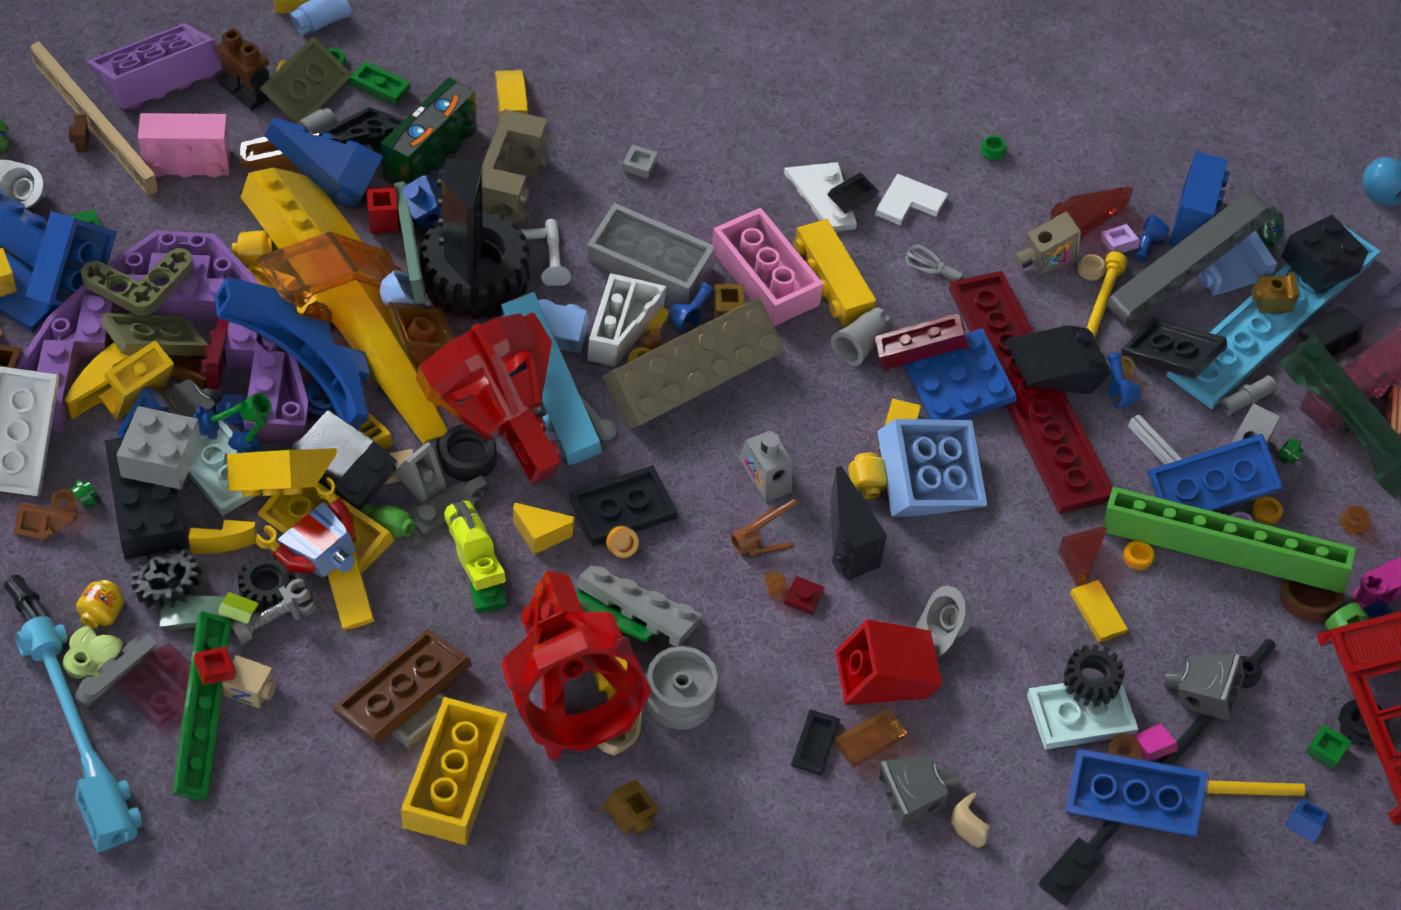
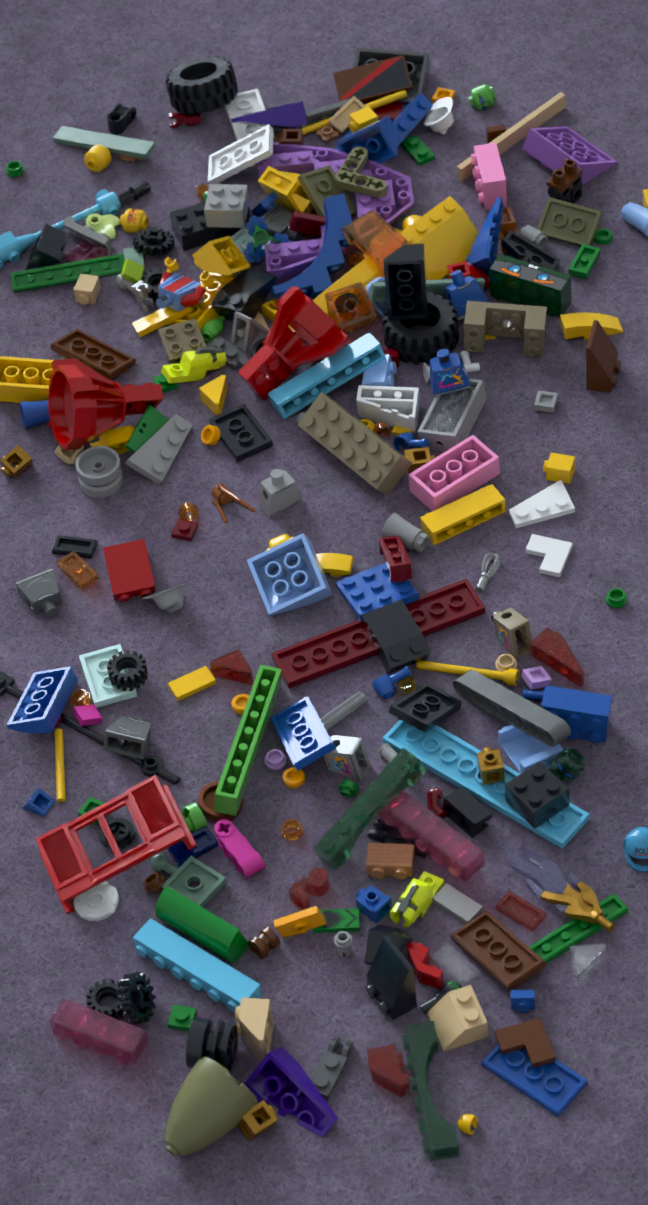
camera: 95 degrees right, 5 degrees down
dark orange tile [14,502,78,540] -> none
yellow slope [188,520,257,554] -> none
red tile [193,647,236,686] -> none
black tile [827,172,879,214] -> none
black slope [830,466,887,580] -> none
tan hair [951,792,990,848] -> none
none -> blue plant [20,400,50,429]
none -> black slope [25,223,67,270]
none -> dark tan hinge [158,318,206,362]
none -> blue torso [430,349,471,397]
none -> yellow brick [543,452,575,484]
none -> reddish brown slope [586,320,621,393]

